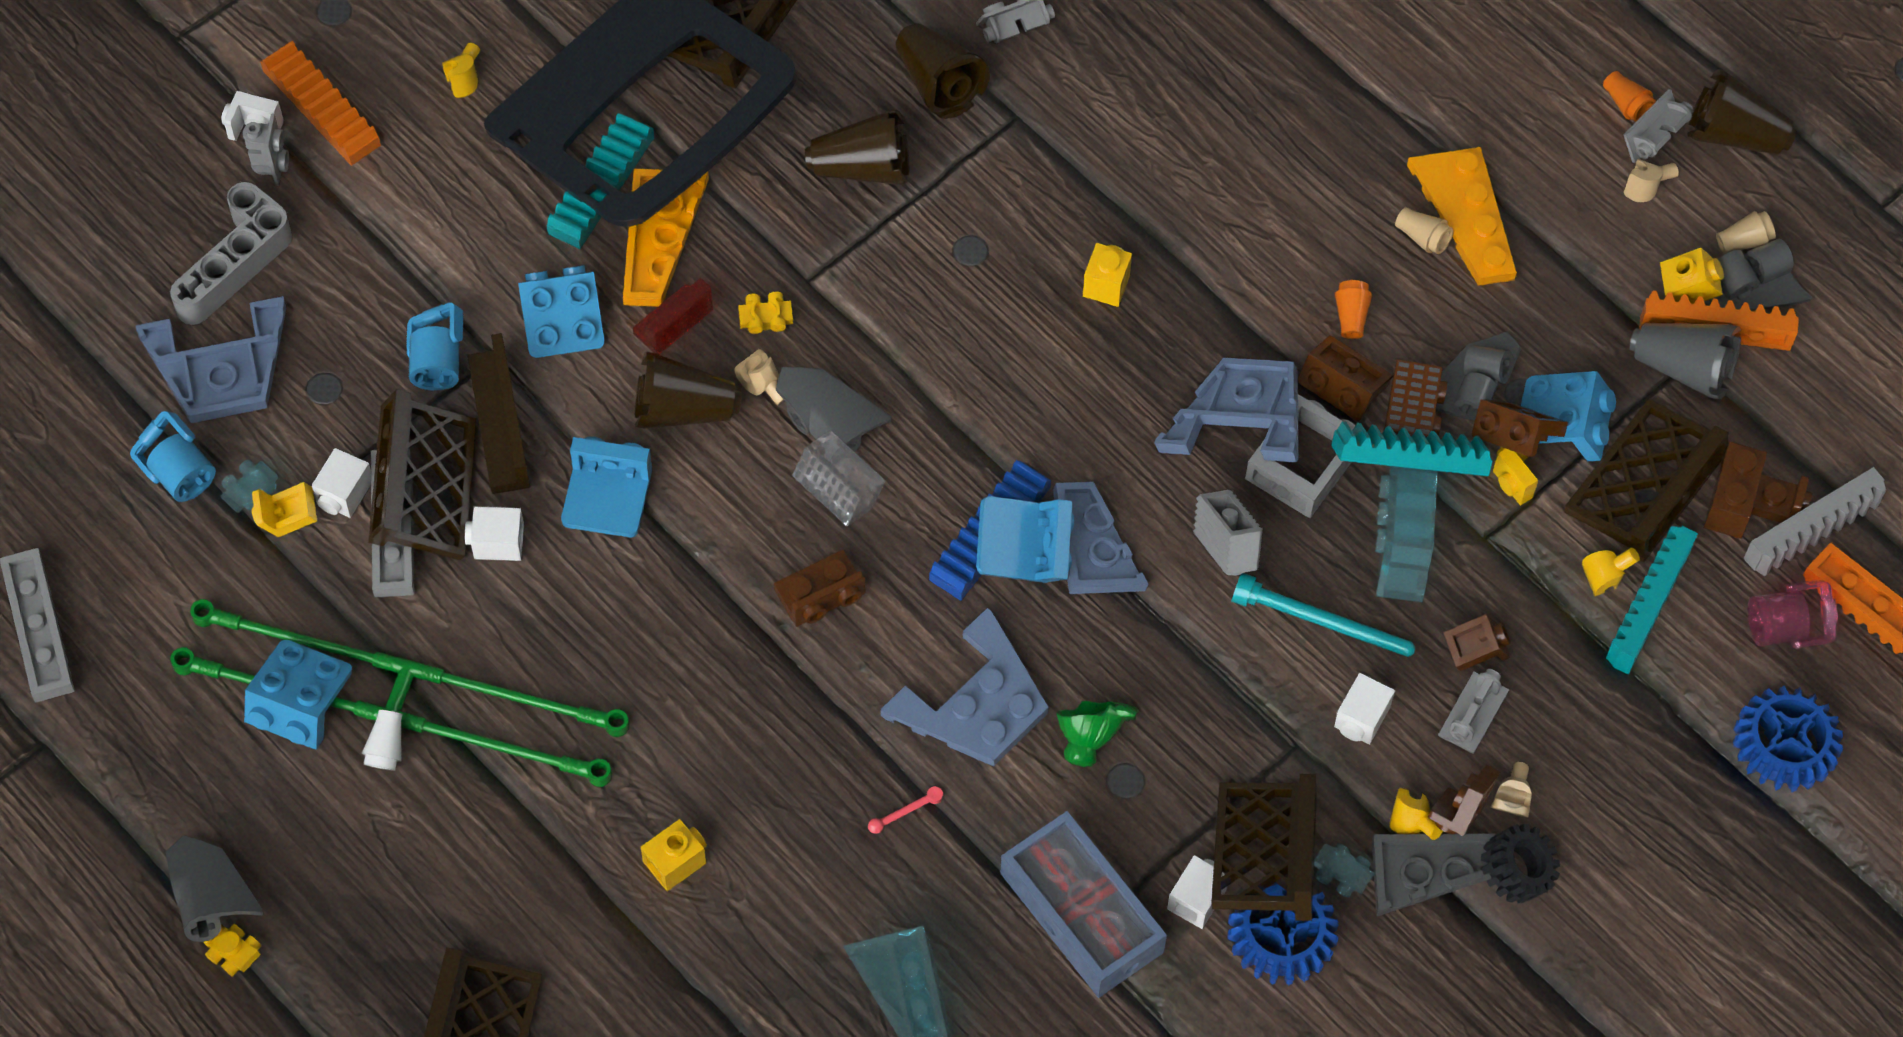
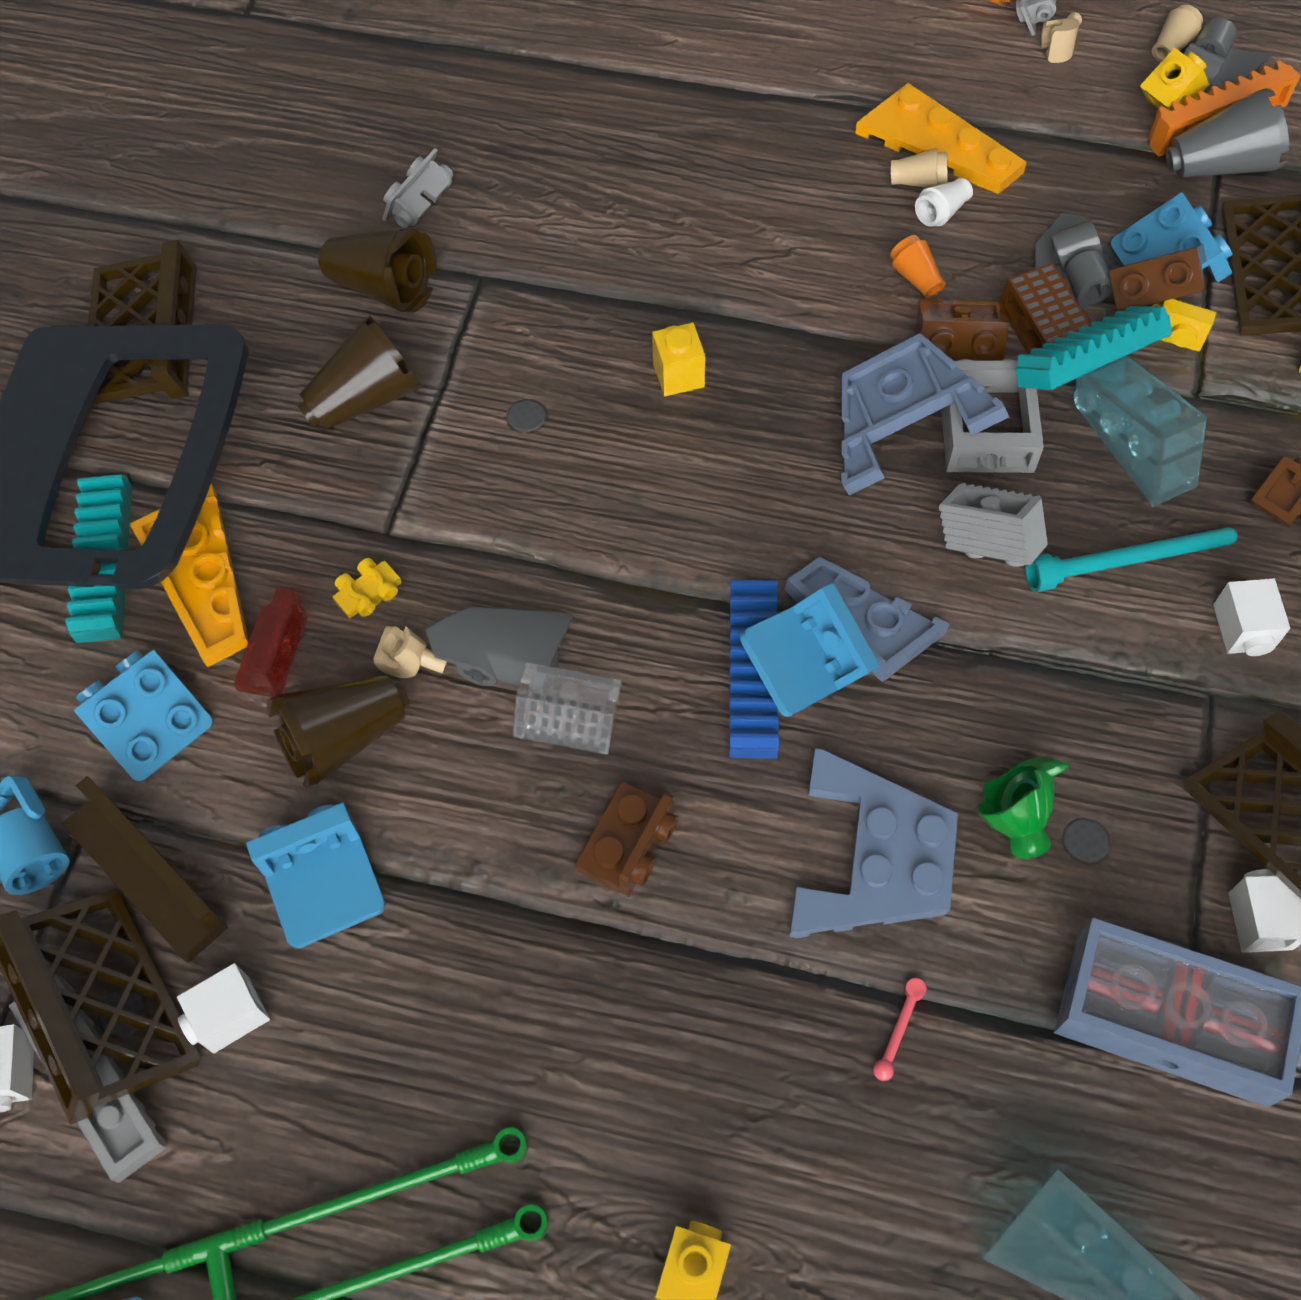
camera: 30 degrees left, 0 degrees up
none -> white cone [915,178,973,227]

